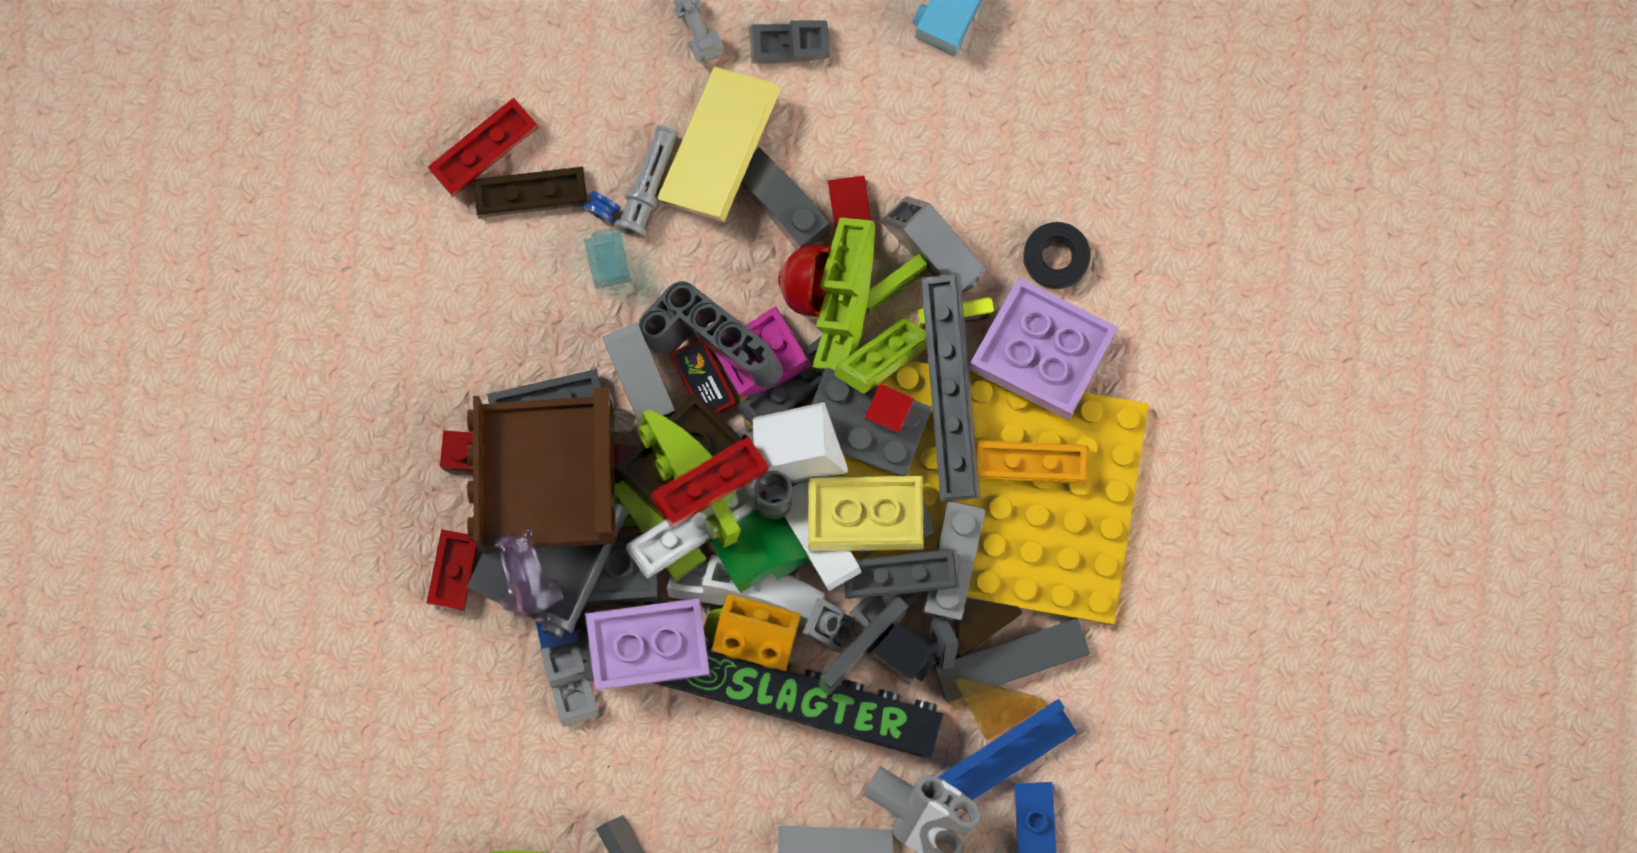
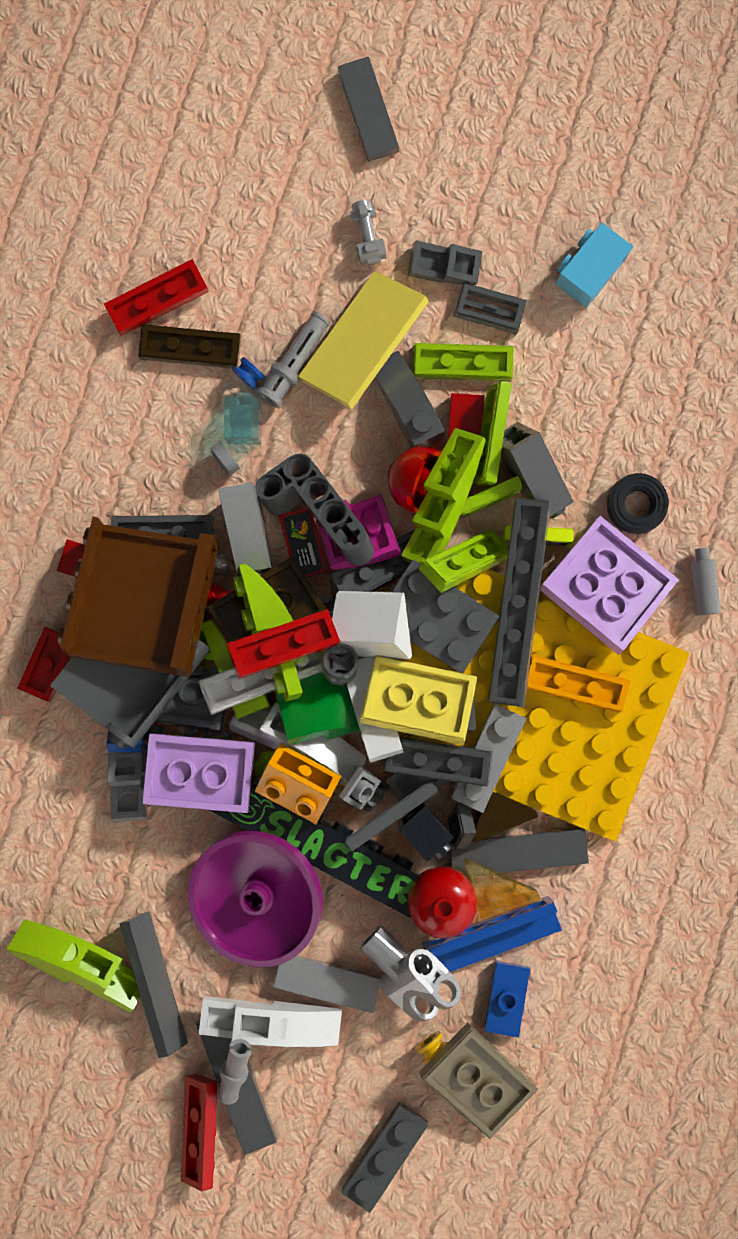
camera: 15 degrees right, 5 degrees up
clear purple piece [494,530,563,616] -> none
red tile [864,383,914,435] -> none
none -> magenta dish [188,831,323,967]
none -> light grey tile [210,441,240,475]
none -> red cylinder [408,867,477,939]
none -> lime tile [413,343,514,382]
none -> dark grey tile [454,282,527,335]
none -> lime tile [473,381,512,488]
none -> light grey cylinder [690,548,721,616]

